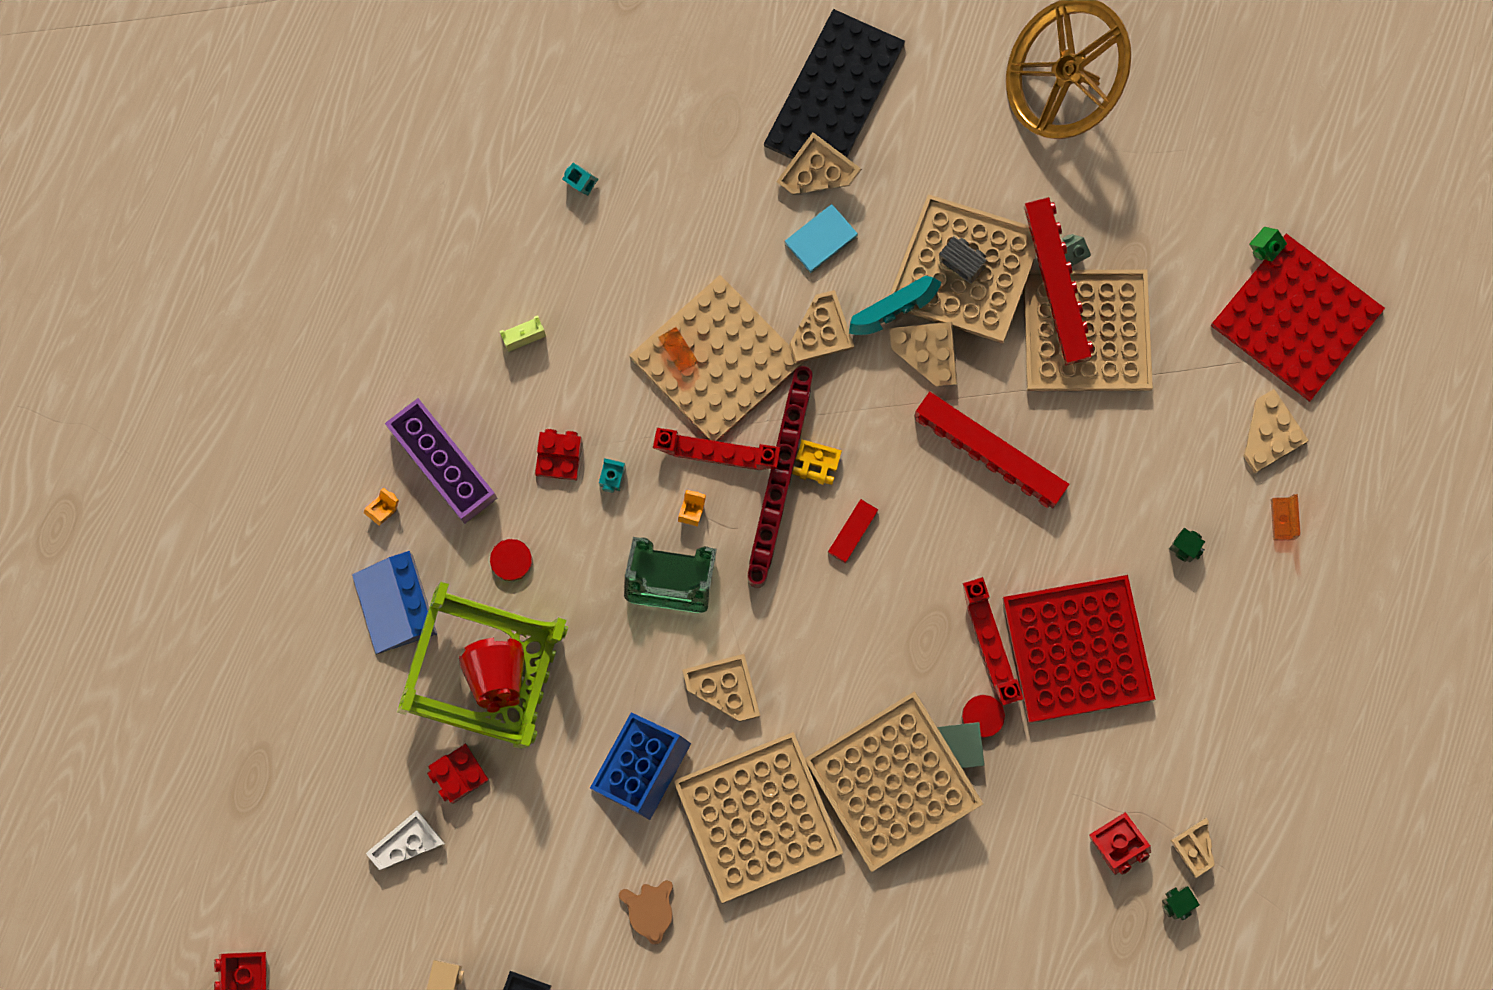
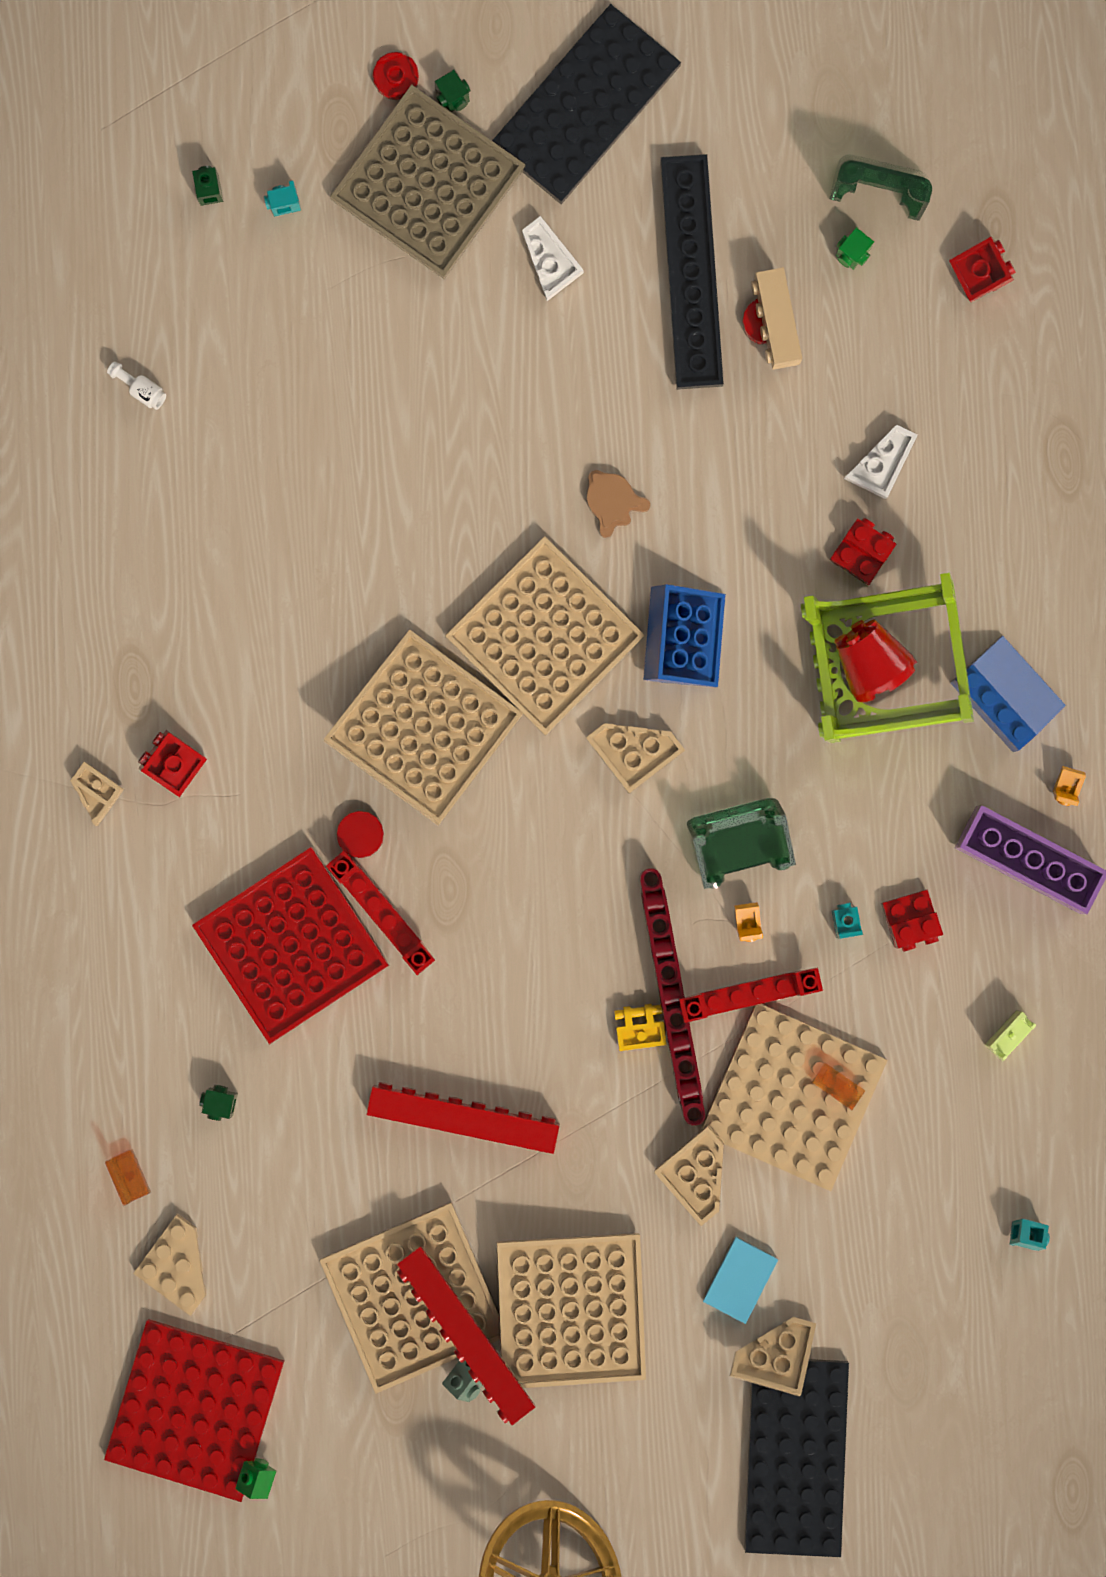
camera: 155 degrees right, 10 degrees up
red tile [490,539,532,581] -> none
red tile [828,499,879,564] -> none
teal brick [849,275,942,335] -> none
tan plate [890,322,958,386] -> none
sand green tile [937,722,985,768] -> none
dark grey brick [939,236,987,284] -> none
dark green brick [1162,886,1200,921] -> none

